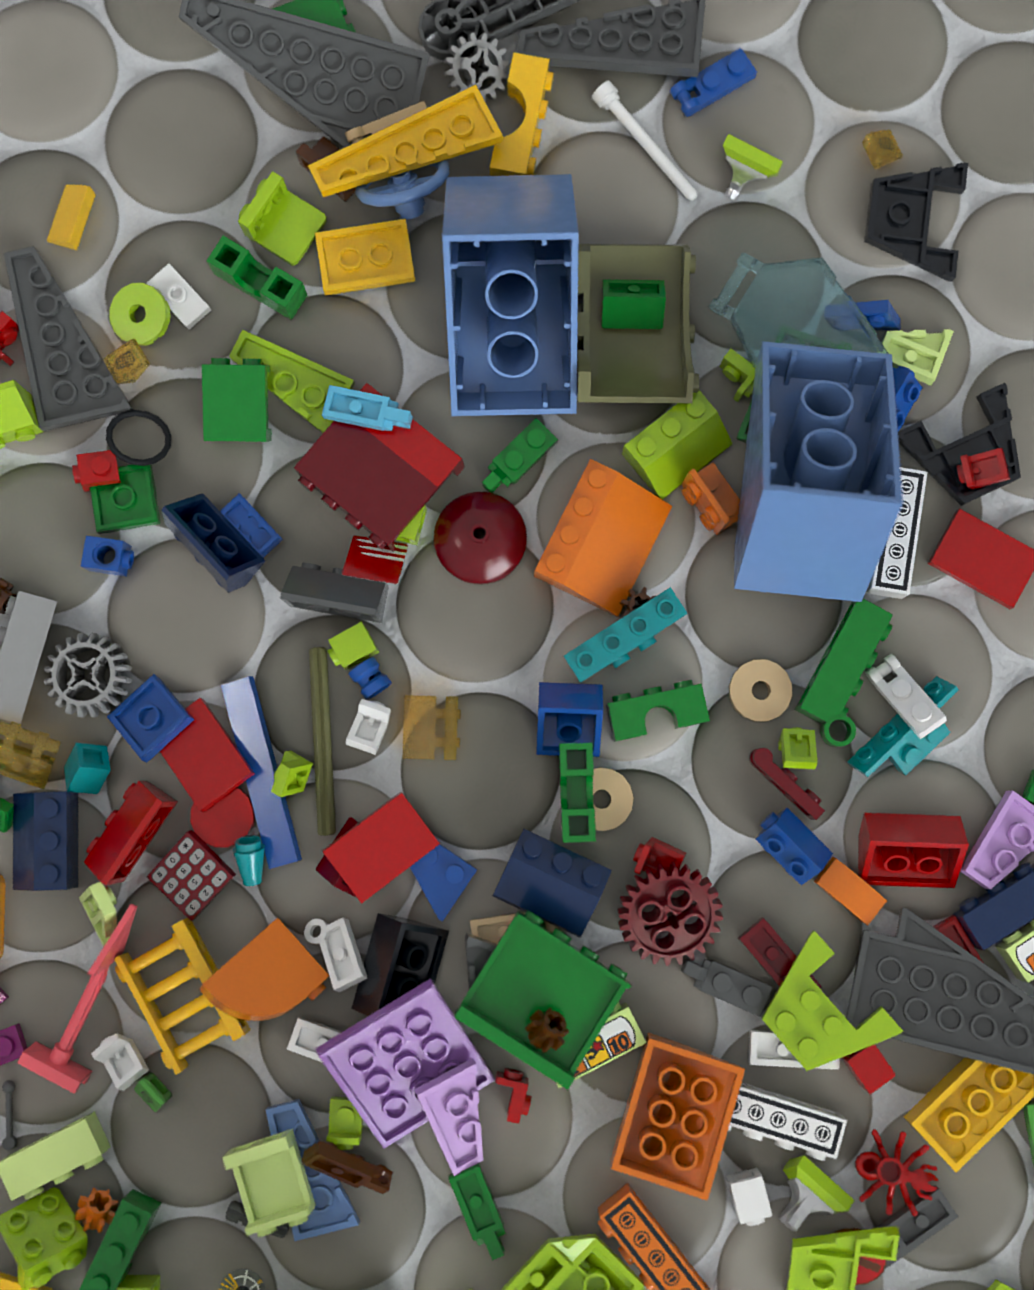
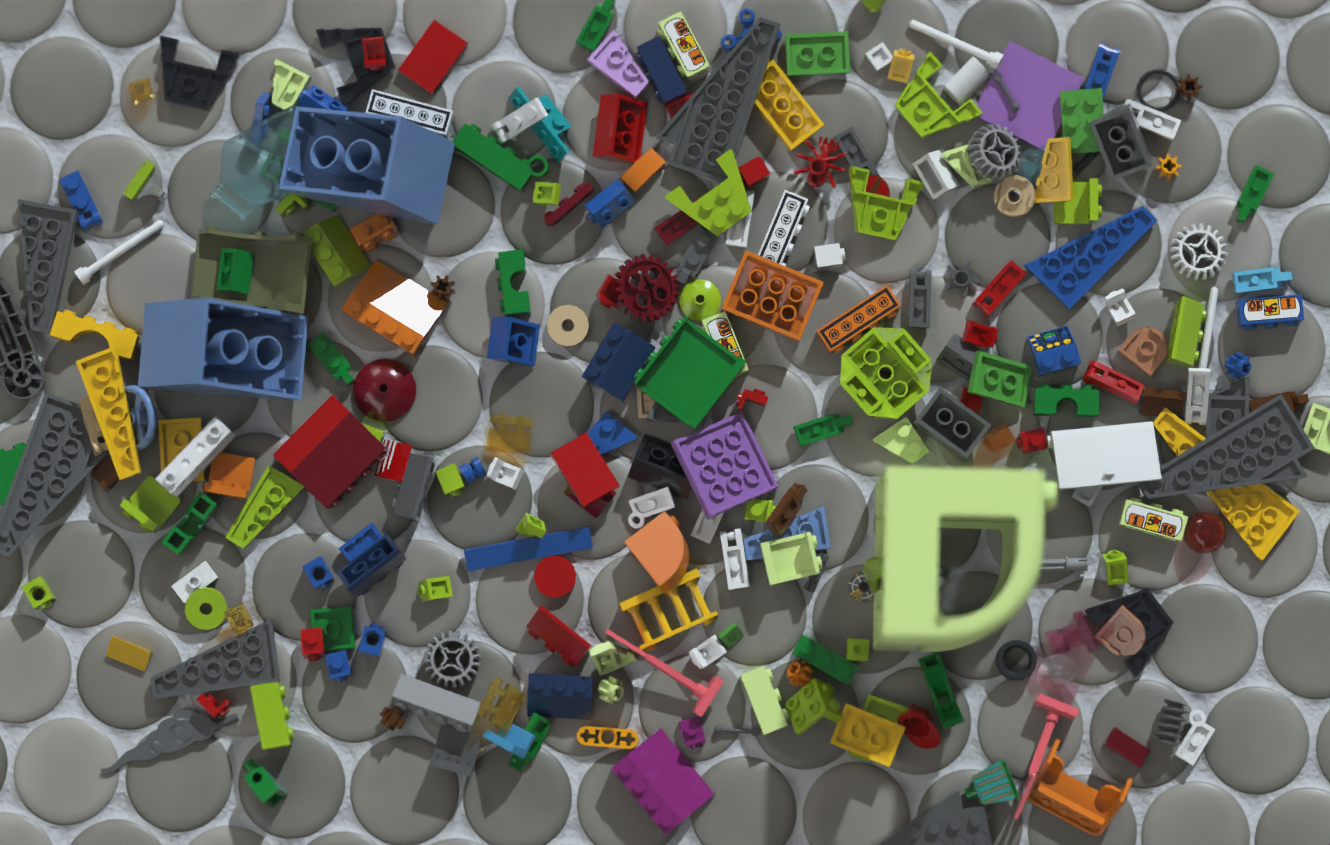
camera: 85 degrees left, 0 degrees up
teal panel [64,742,111,794] -> none
black piece [106,410,172,466] -> none
blue tile [107,674,194,763] -> none
tile [146,830,236,922] -> none
red tile [160,698,255,812] -> none
green panel [202,358,272,442] -> none
teal cone [232,836,265,886] -> none
olive axle [309,647,336,836] -> none
medium azure hinge [322,385,413,431] -> none
lavender wing [414,1058,483,1176] -> none
light grey gear [444,32,510,101] -> none
reddish brown gear [525,1007,569,1053] -> none
green arch [559,743,596,843] -> none
teal bracket [563,587,688,683] -> none
tan tile [728,659,792,722] -> none
piece [779,1155,855,1232] -> none
none -> lime brick [21,576,56,611]
none -> white fence [156,417,236,498]
none -> orange bracket [203,452,256,500]
none -> blue brick [302,556,335,591]
none -> blue bracket [325,650,352,683]
none -> lime bracket [418,576,453,603]
none -> yellowish green gear [598,676,624,704]
none -> lime dish [679,279,721,321]
none -> white plate [720,528,750,590]

